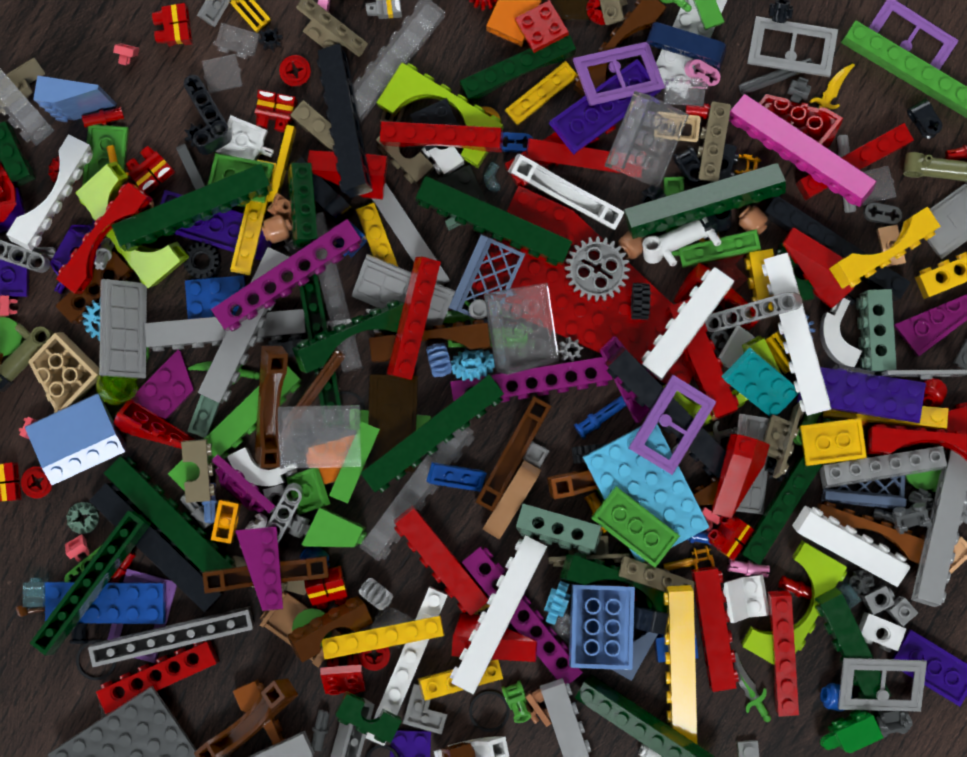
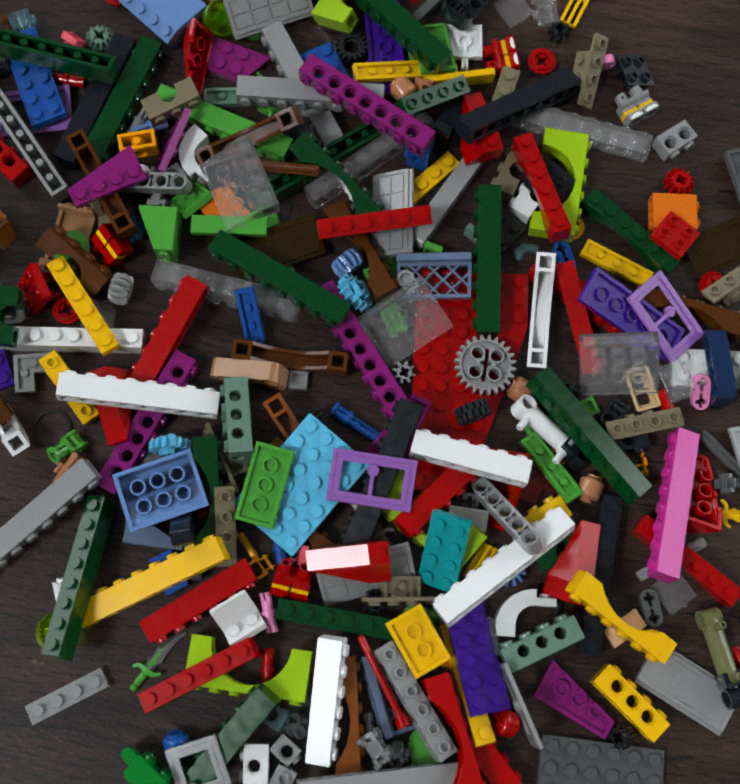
camera: 60 degrees right, 10 degrees down
none -> red piece [358,635,413,730]
none -> bright green tile [422,241,443,253]

